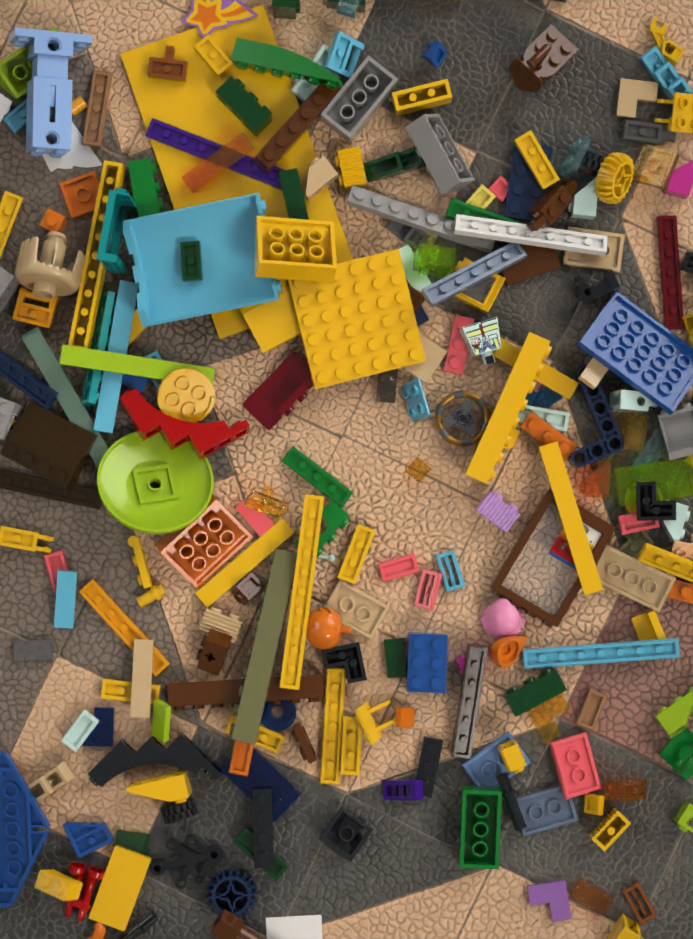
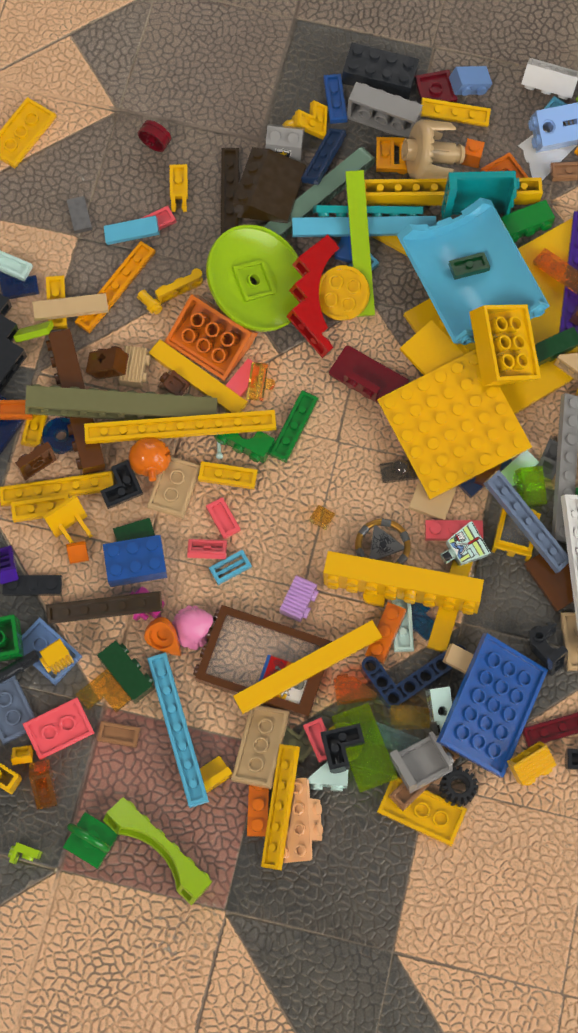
camera: 75 degrees right, 15 degrees down
medium azure hinge [402,378,430,422] -> none

